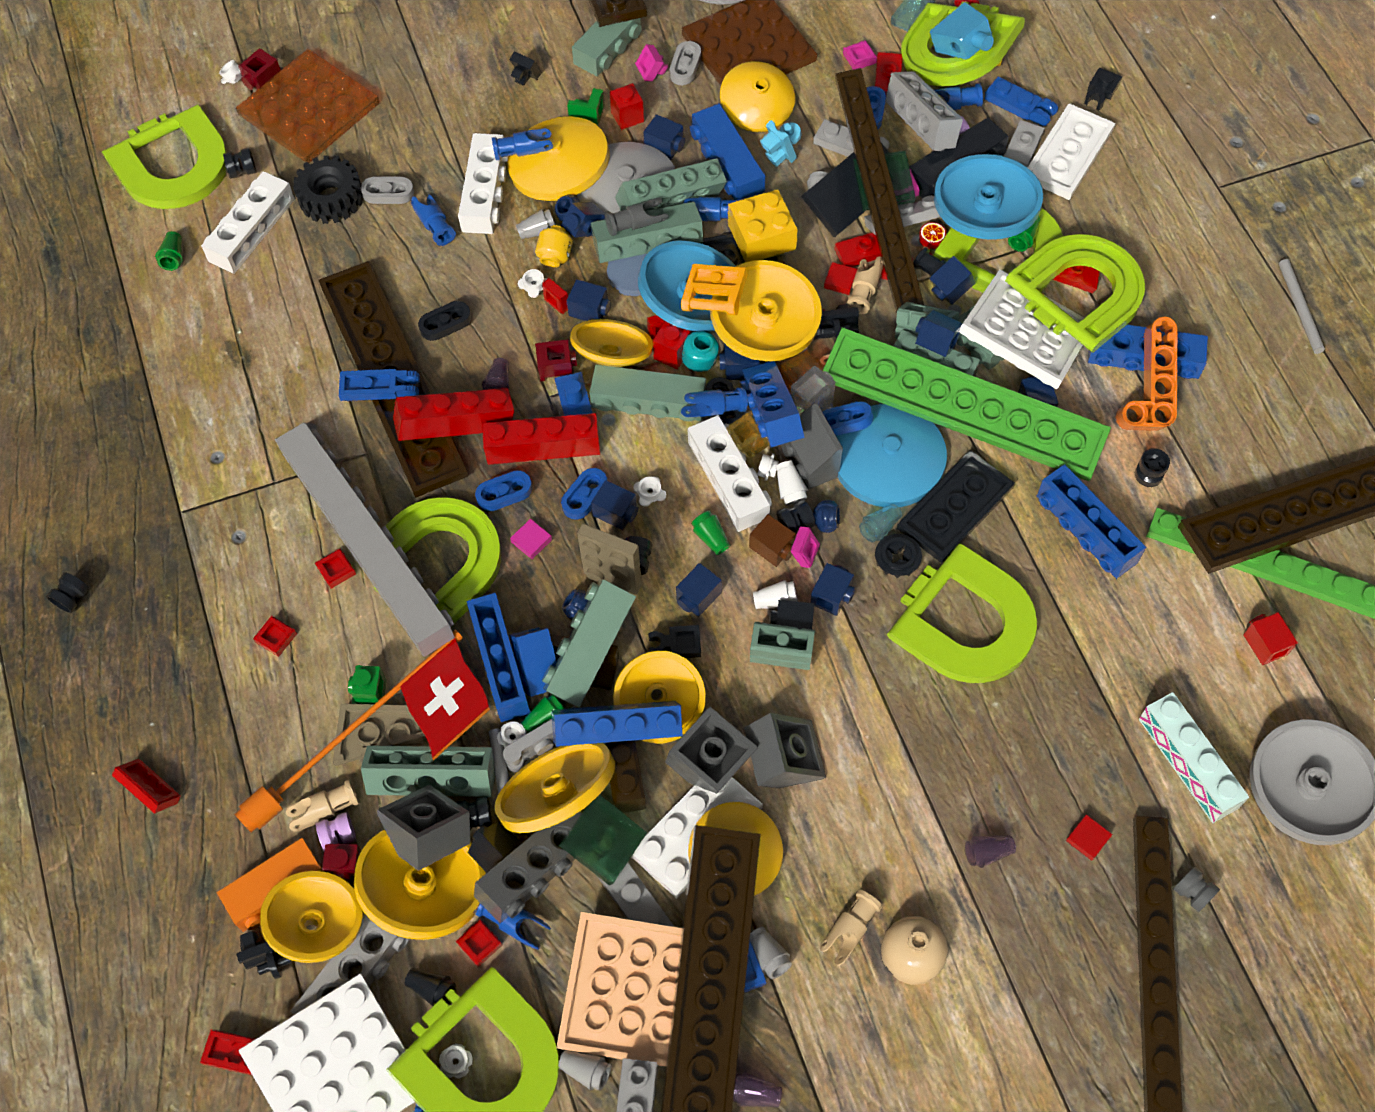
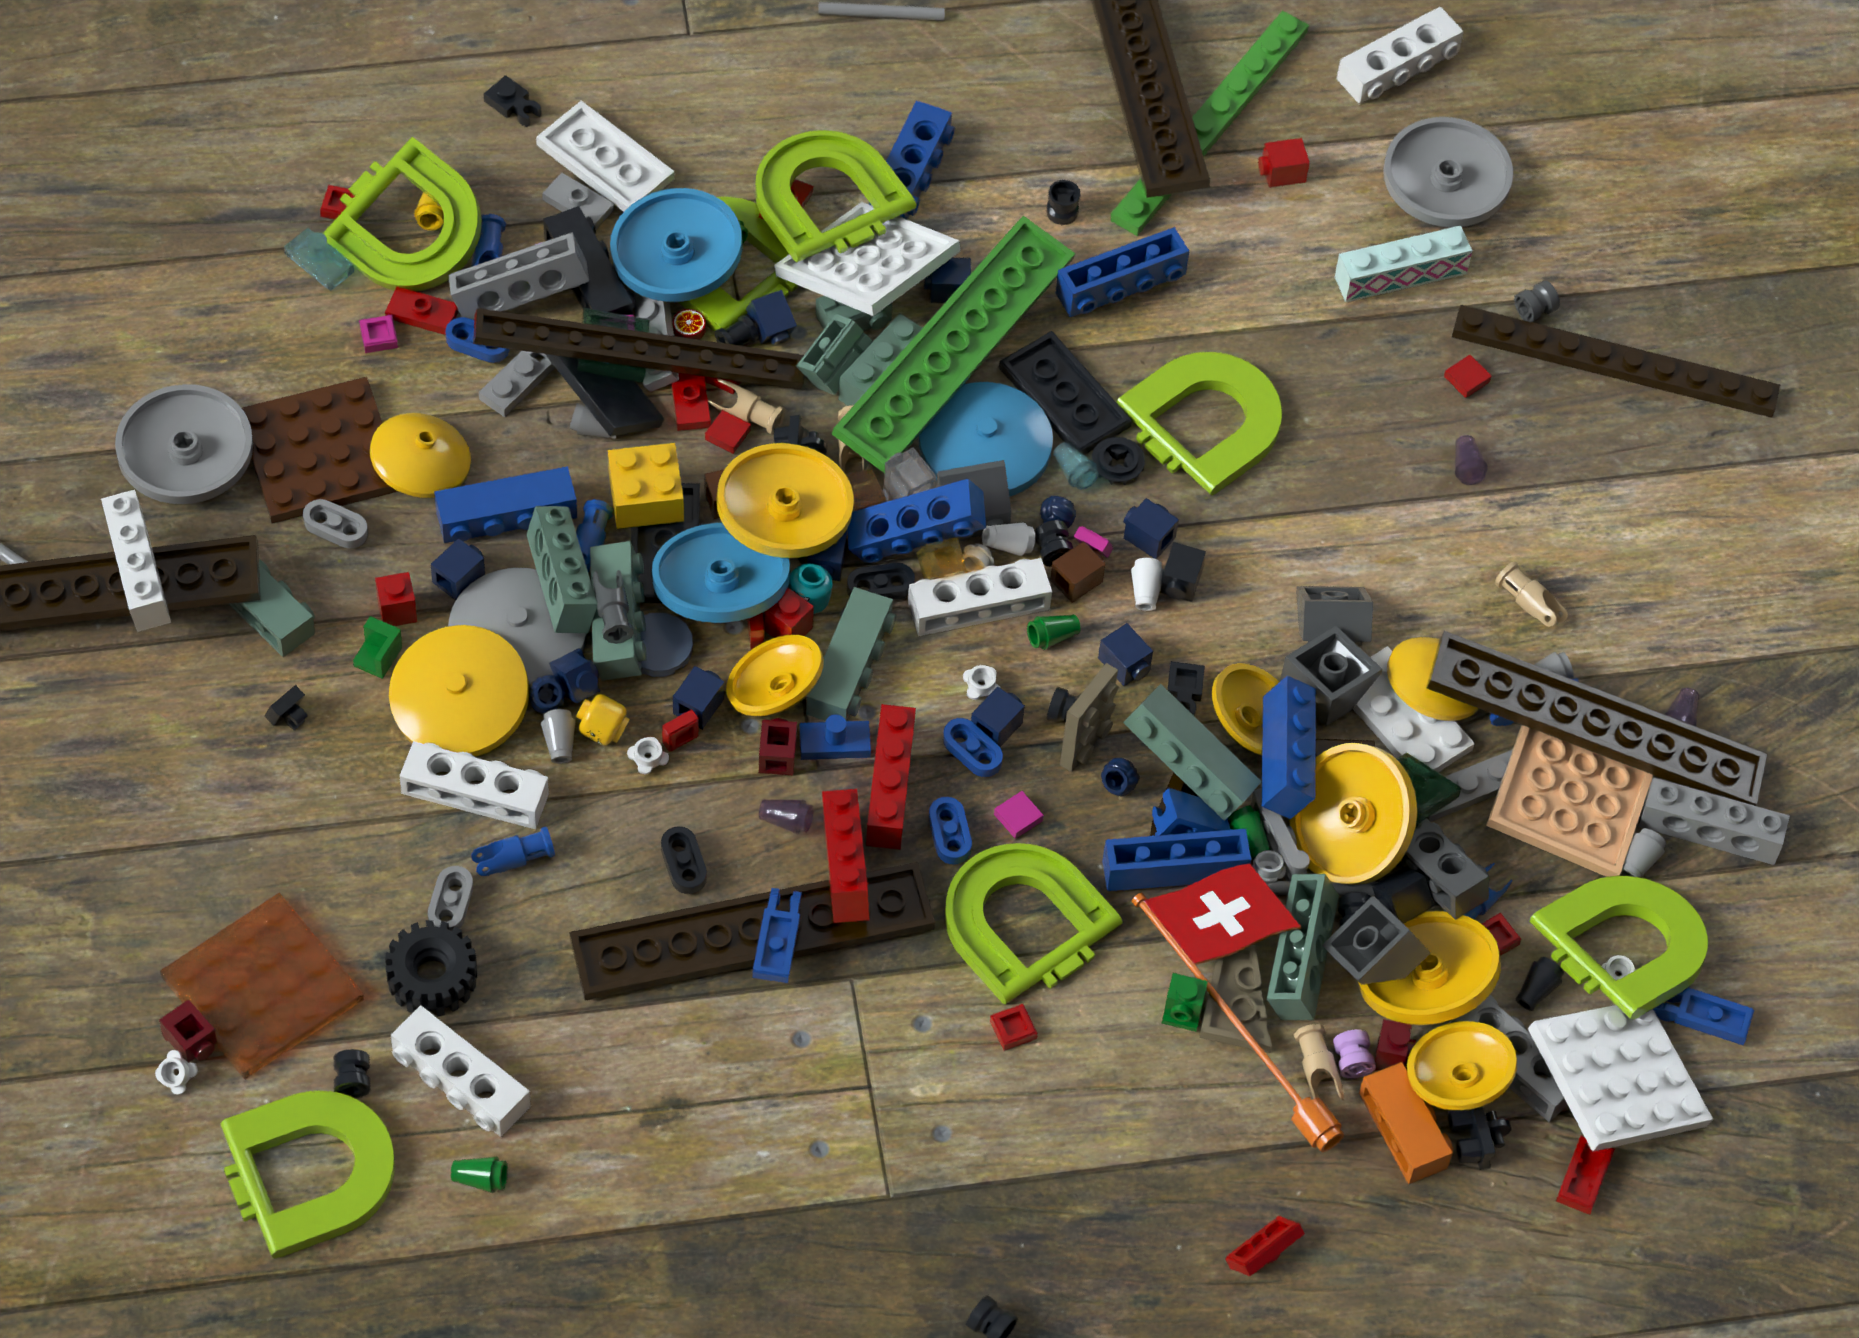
camera: 85 degrees left, 5 degrees down
red tile [253,616,297,657] -> none
light grey brick [275,422,455,657] -> none
blue piece [491,128,553,161] -> none
dark pink tile [635,44,669,82] -> none
light orange plate [681,264,748,316] -> none
blue piece [681,387,748,418] -> none
sand green brick [750,622,815,670] -> none
medium azure hips [760,120,802,167] -> none
blue plate [822,402,874,436] -> none
tan cylinder [881,916,948,985] -> none
dark blue brick [915,310,963,357] -> none
dark azure torso [930,2,994,59] -> none
blue hinge [984,76,1059,126] -> none
orange beam [1115,316,1177,431] -> none

